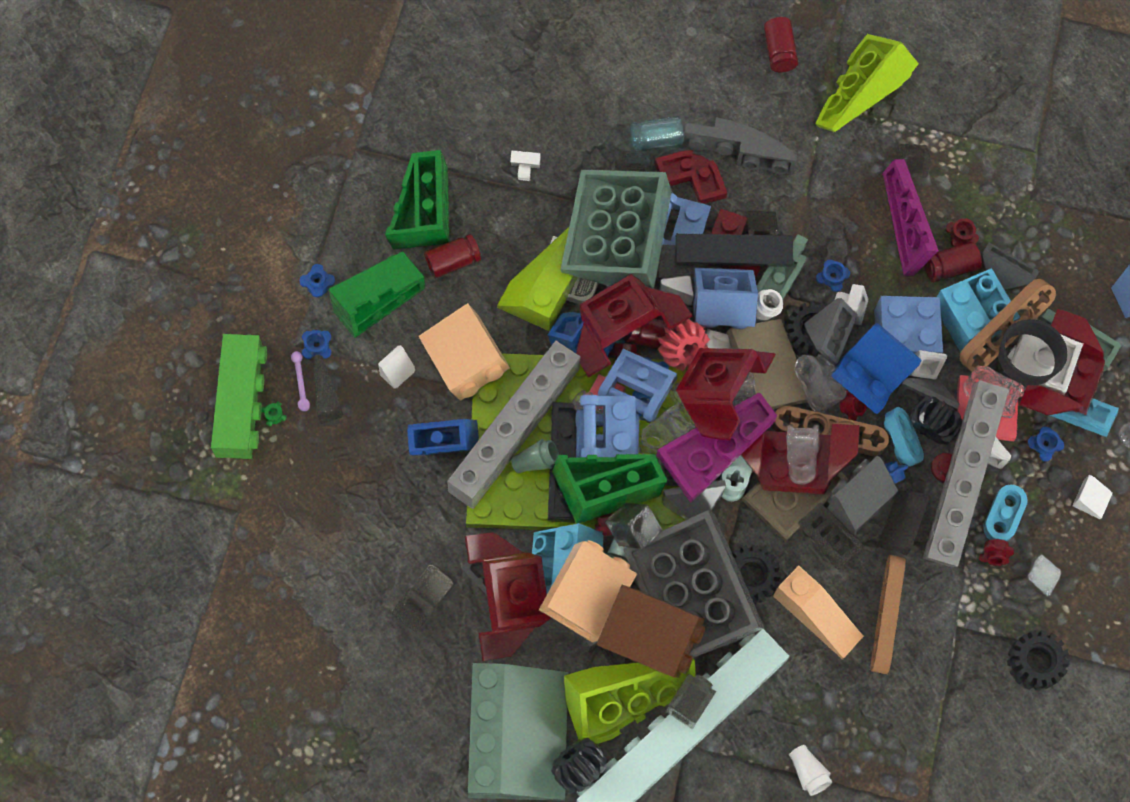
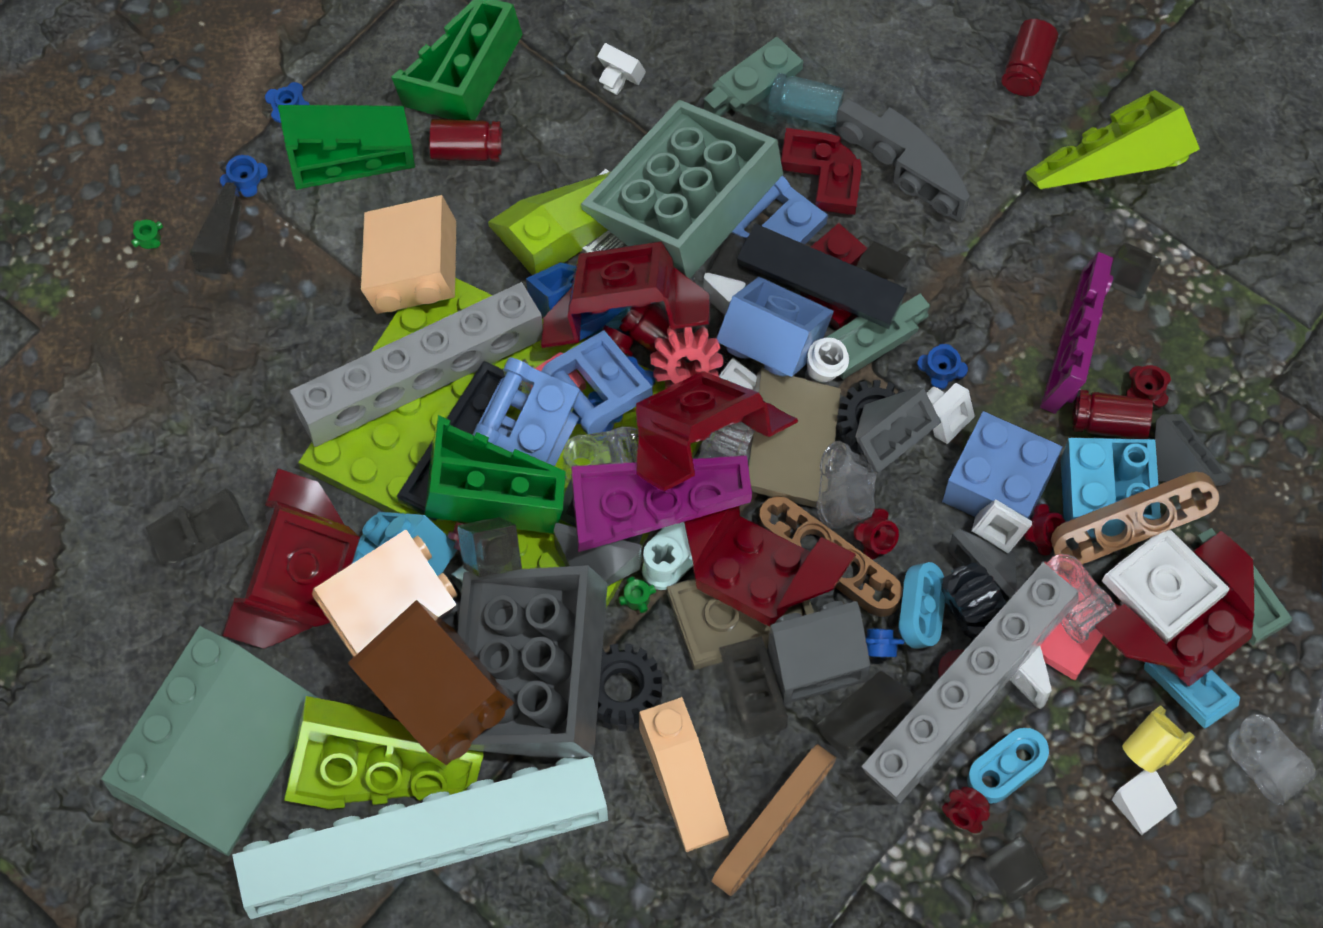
camera: 30 degrees right, 5 degrees down
bright green brick [211,334,267,459] -> none
lavender hinge [291,351,310,411] -> none
white slope [378,345,415,389] -> none
blue brick [407,419,479,456] -> none
sand green cone [511,439,559,473] -> none
black gear [551,738,608,794] -> none
clear smoke brick [666,674,717,730] -> none
clear piece [787,425,820,485] -> none
blue bracket [831,323,921,414] -> none
black tyre [998,319,1067,386] -> none
blue plate [1028,427,1064,461] -> none
none -> green piece [618,577,656,613]
none -> sand green hinge [703,37,803,116]
none -> dark red plate [1024,504,1065,555]
none -> light yellow piece [1122,705,1195,773]

